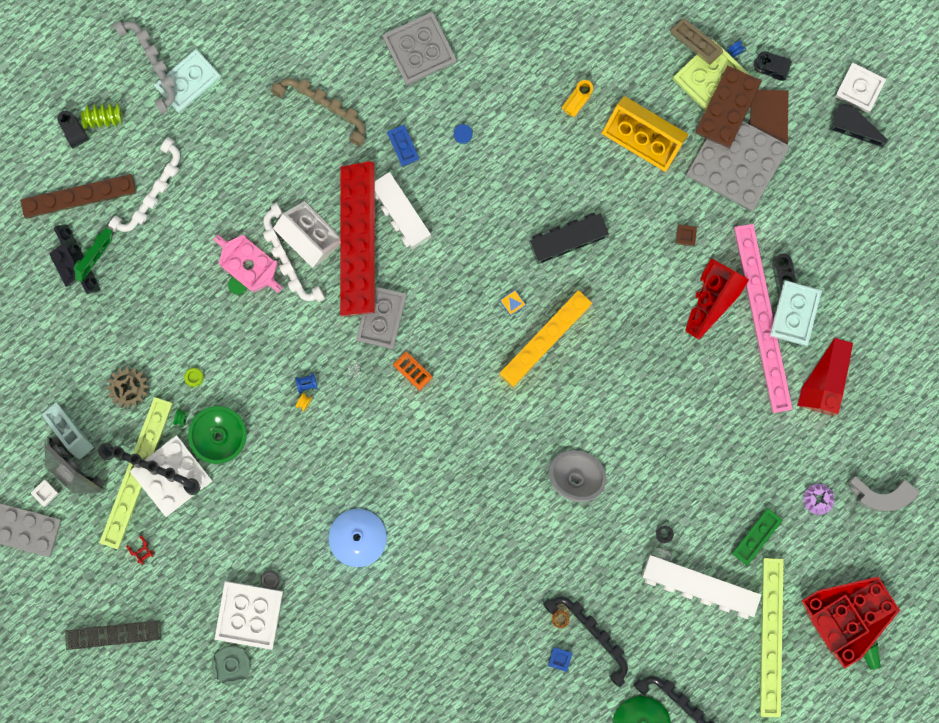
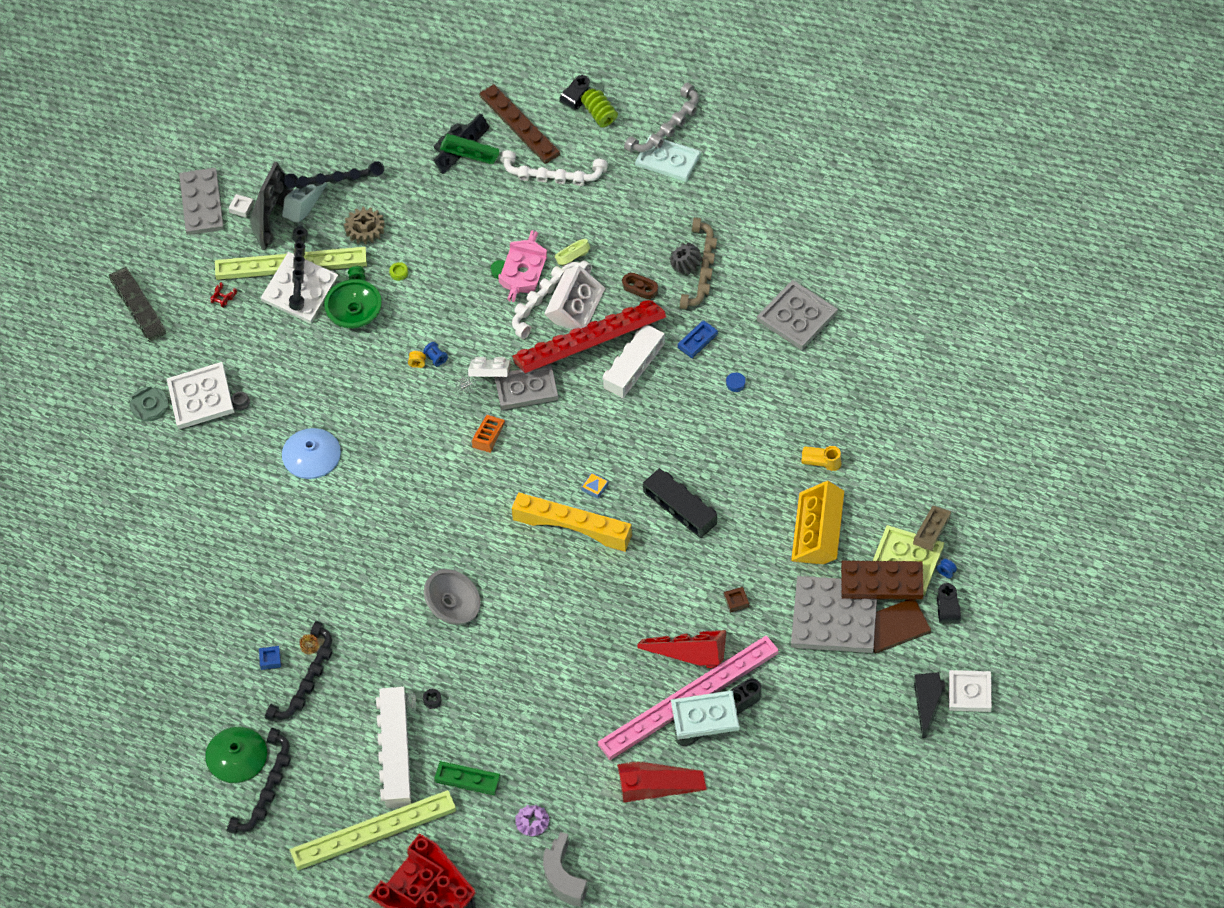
camera: 70 degrees right, 25 degrees down
none -> black bar [282,161,384,190]
none -> white plate [468,357,510,377]
none -> yellowish green plate [555,239,590,266]
none -> reddish brown plate [622,273,658,299]
none -> dark grey gear [669,242,703,275]

